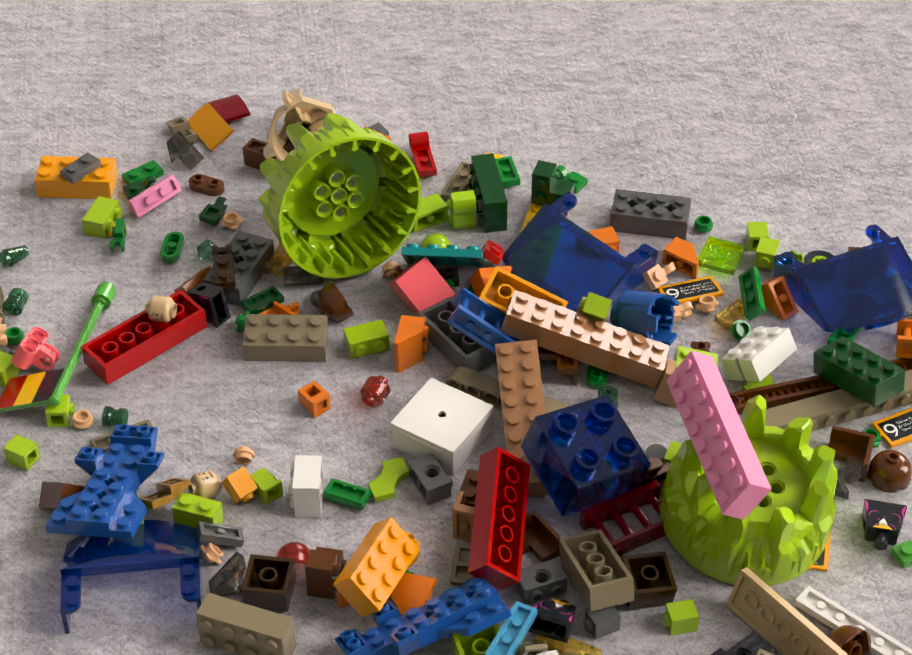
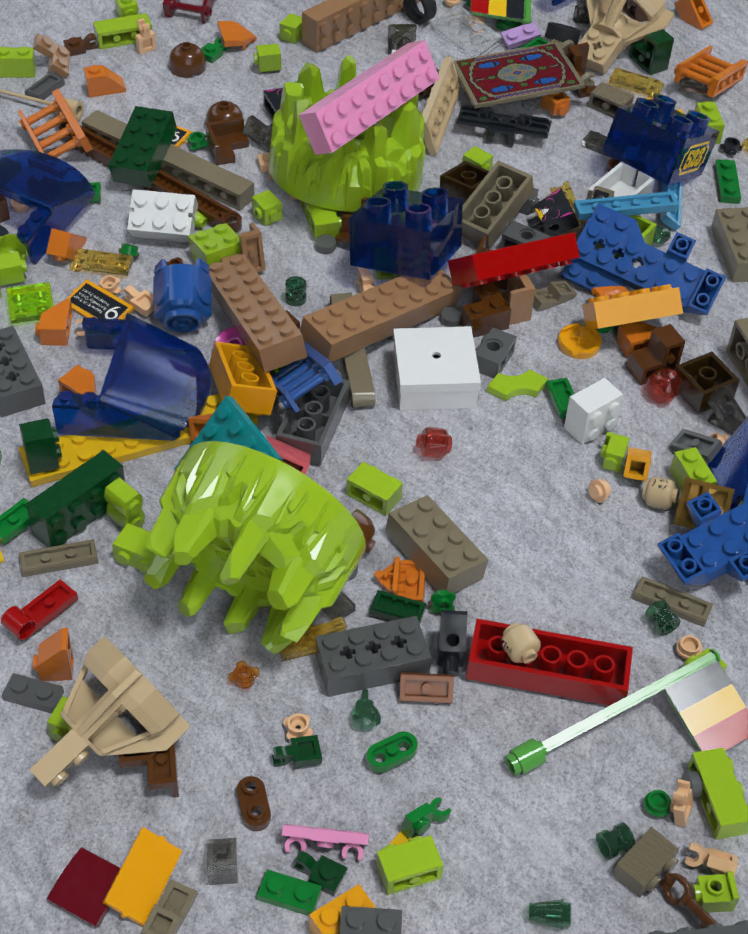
camera: 130 degrees left, 5 degrees up
coral beam [11,327,60,371] -> none
dark brown plate [212,244,236,289] -> none
orange brick [298,381,331,418] -> none
orange slope [394,315,429,373] -> none
red plate [481,239,505,266] -> none
lime brick [577,292,612,322] -> none
green plate [738,266,766,321] -> none

